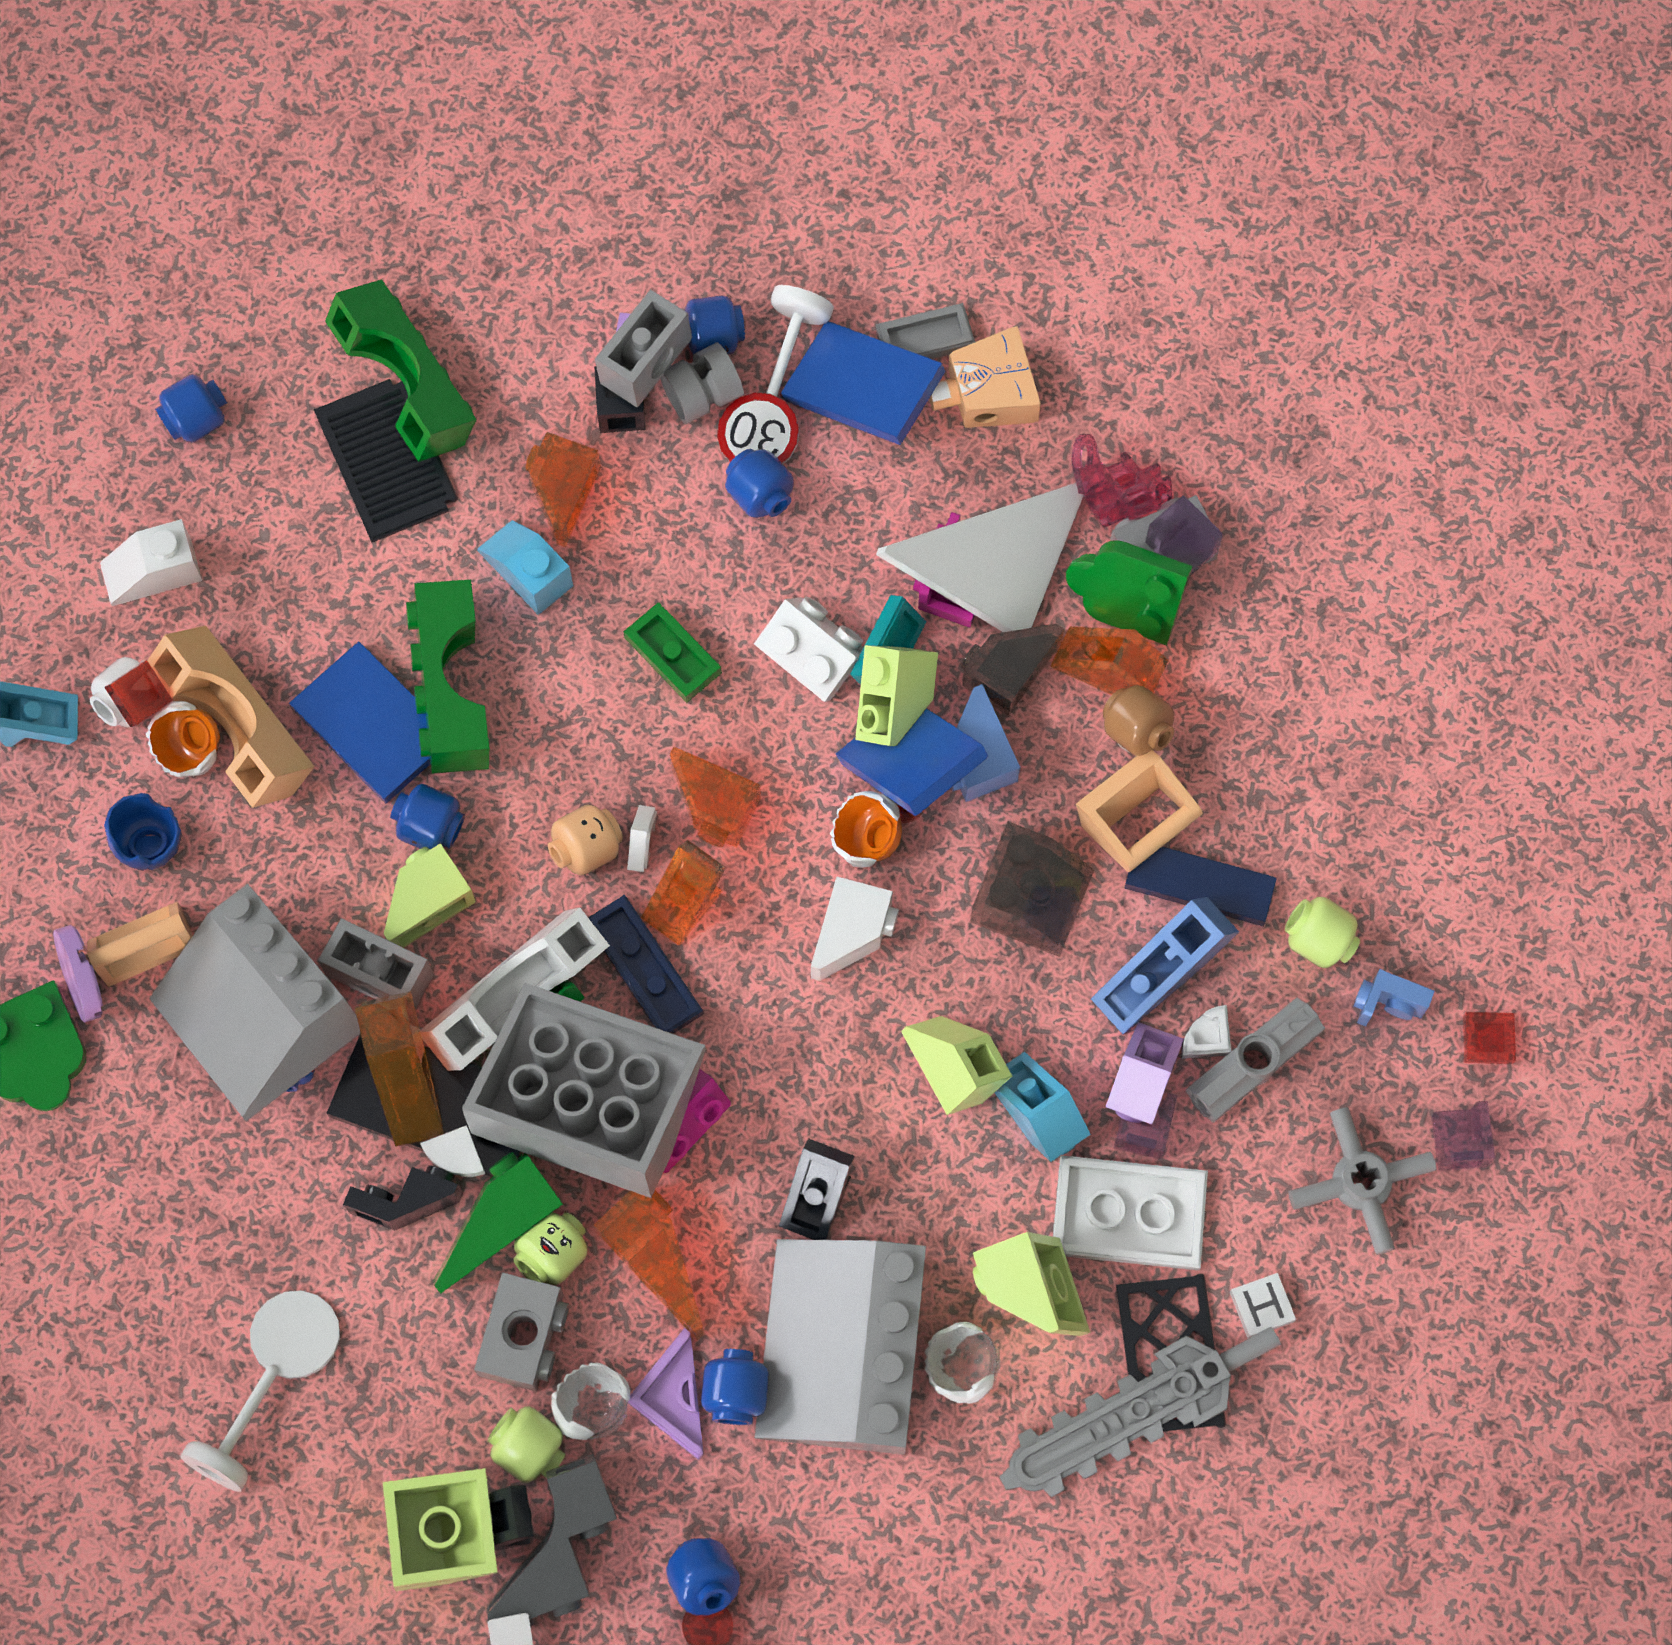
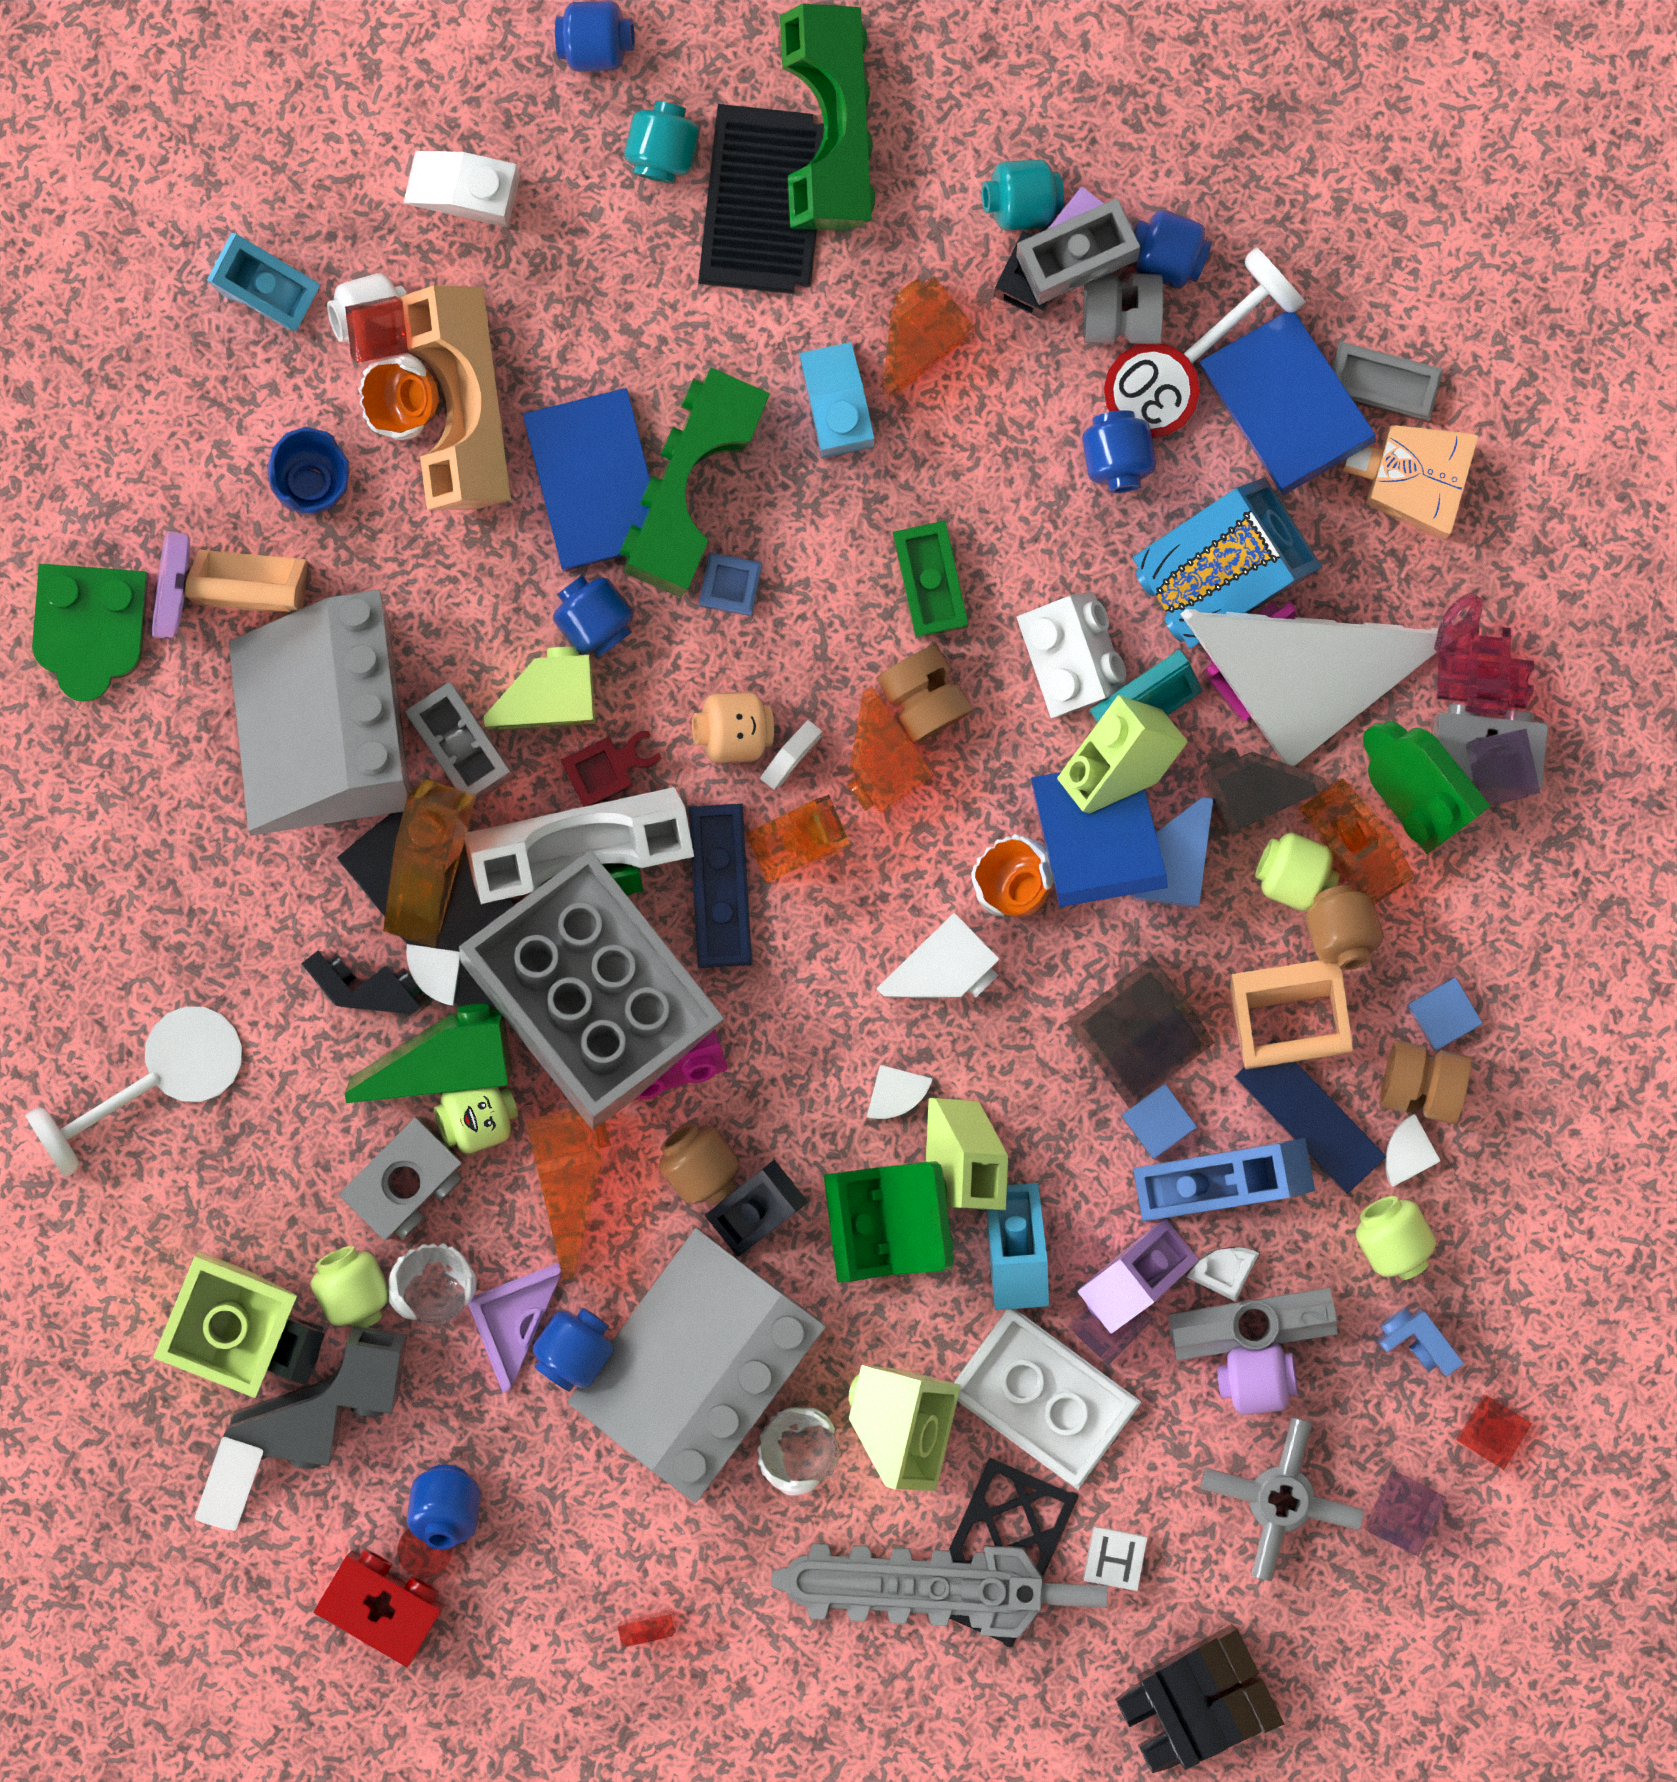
camera: 30 degrees right, 15 degrees up
none -> dark red plate [560,731,662,807]
none -> clear red tile [618,1609,677,1647]
none -> teal head [624,101,700,184]
none -> medium nougat head [659,1122,739,1205]
none -> medium blue tile [699,552,762,617]
none -> green bracket [824,1161,954,1283]
none -> white tile [867,1065,932,1119]
none -> medium nougat wheel [876,644,974,744]
none -> teal head [982,159,1064,231]
none -> black hips [1115,1624,1284,1773]
none -> medium blue tile [1121,1083,1197,1159]
none -> dark azure slope [1132,477,1323,649]
none -> lavender head [1217,1342,1298,1415]
none -> yellowish green head [1255,832,1340,912]
none -> medium nougat wheel [1379,1040,1471,1124]
none -> white tile [1385,1113,1440,1187]
none -> medium blue tile [1407,977,1483,1051]

